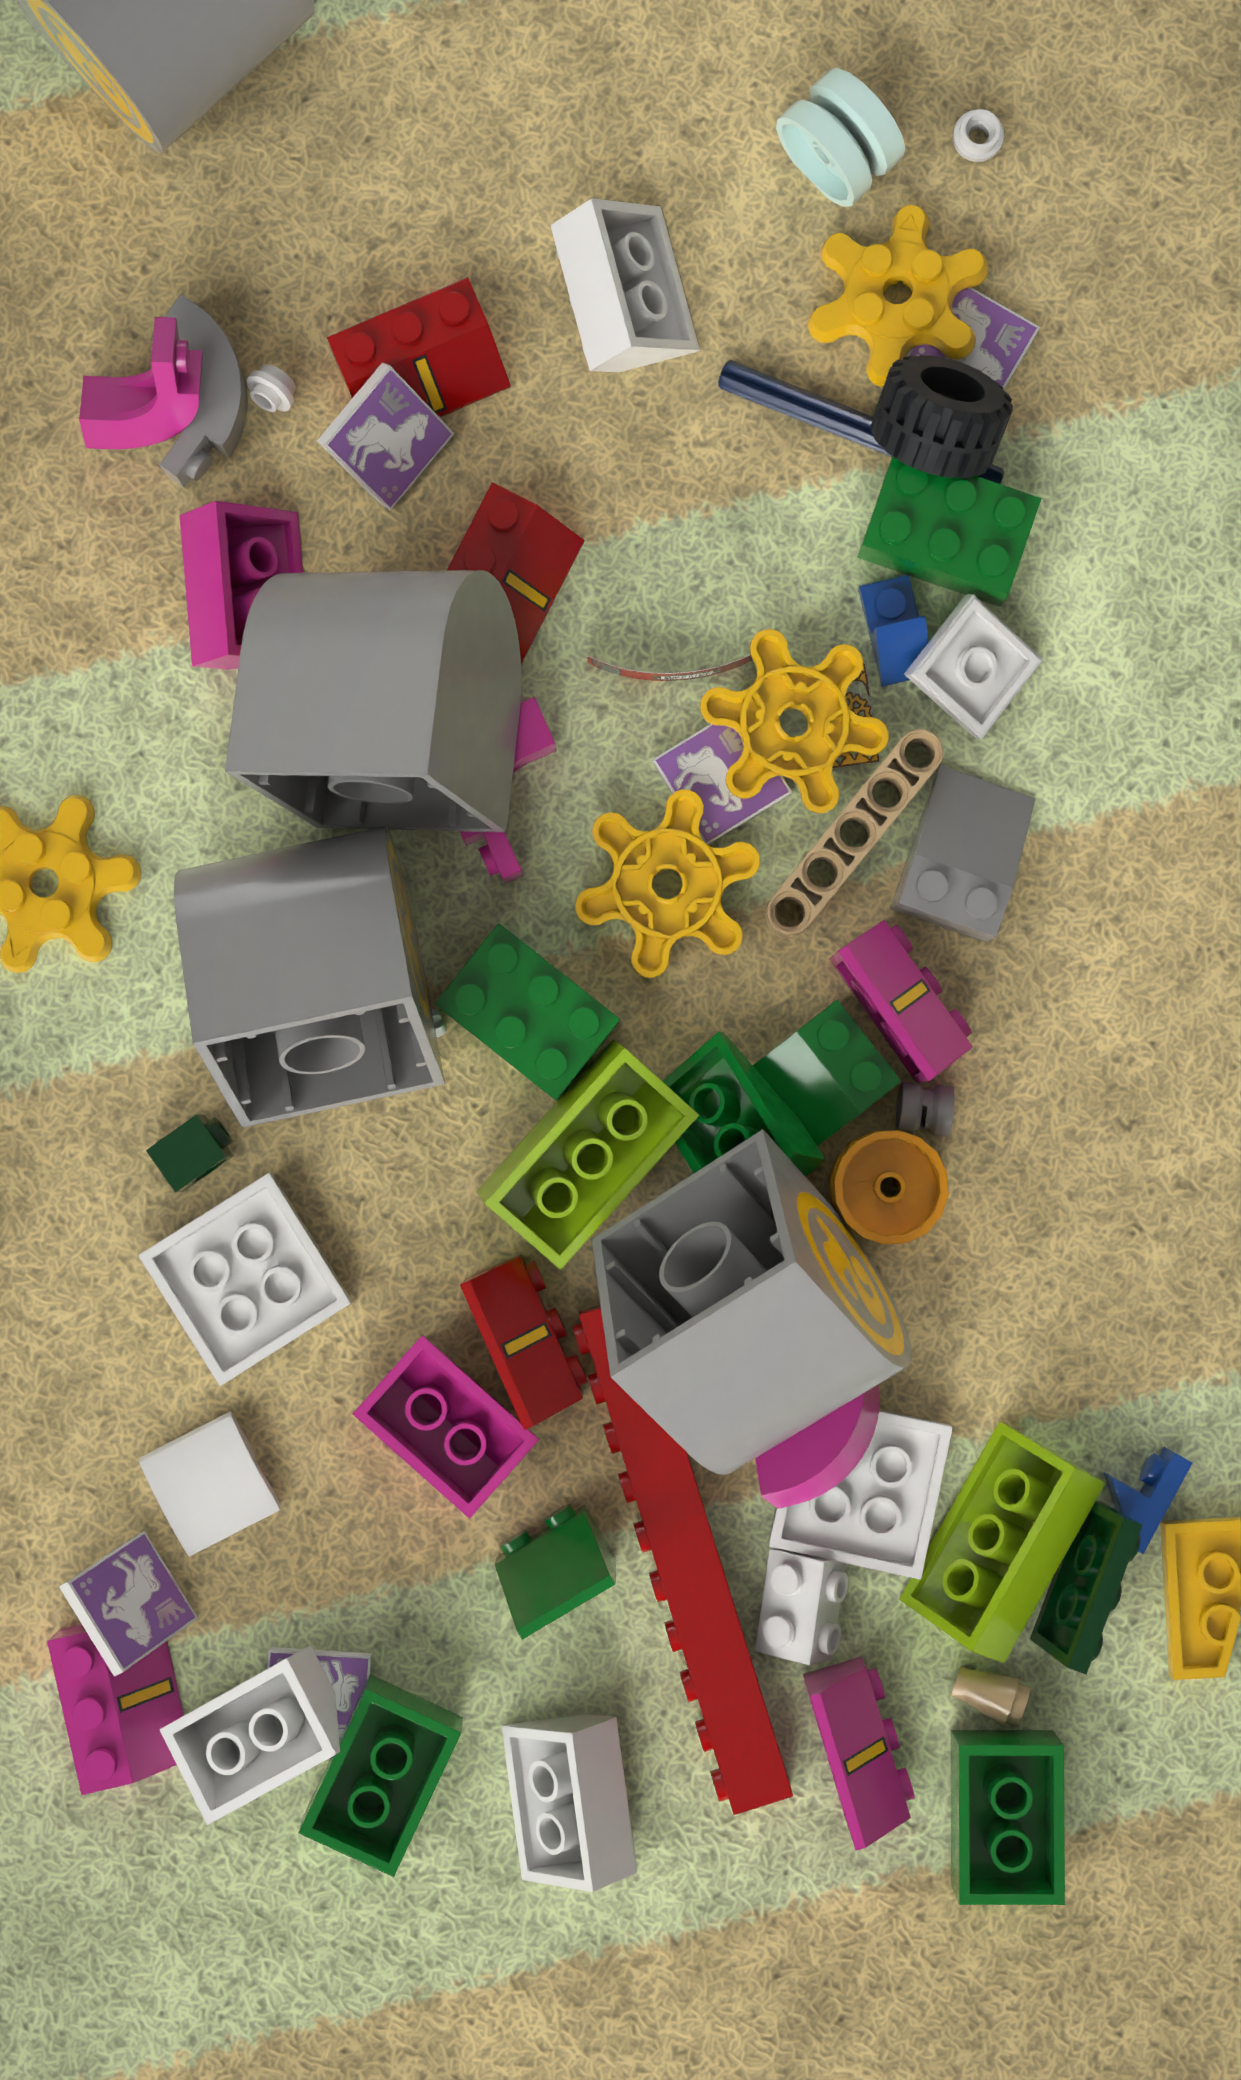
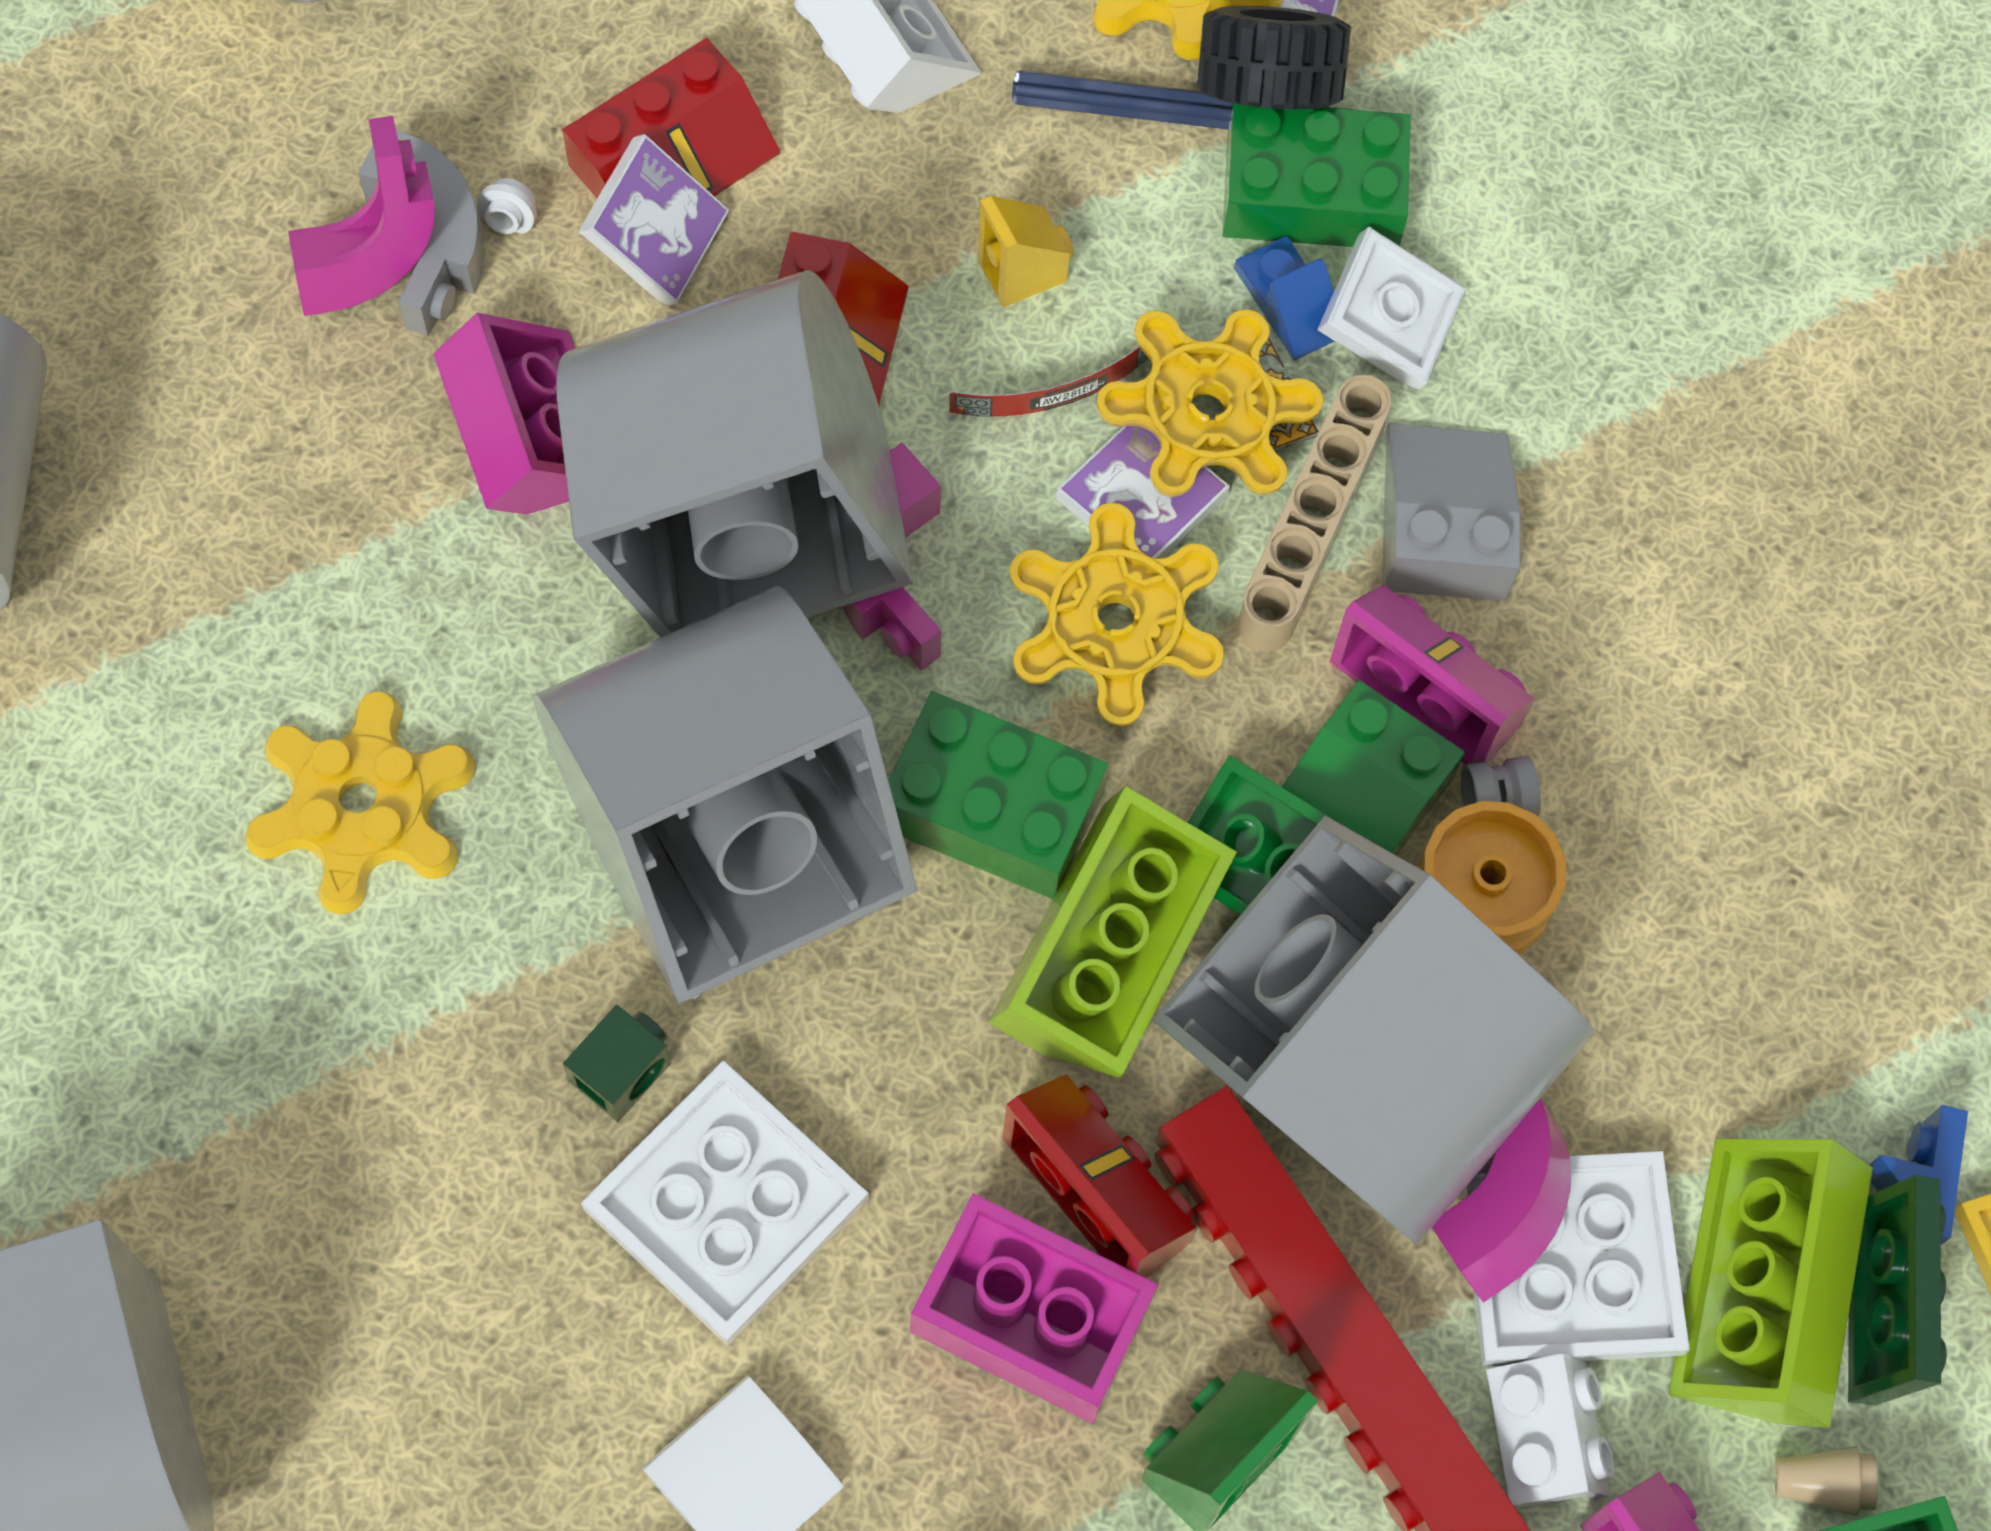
camera: 20 degrees left, 20 degrees down
none -> yellow slope [977,196,1074,307]

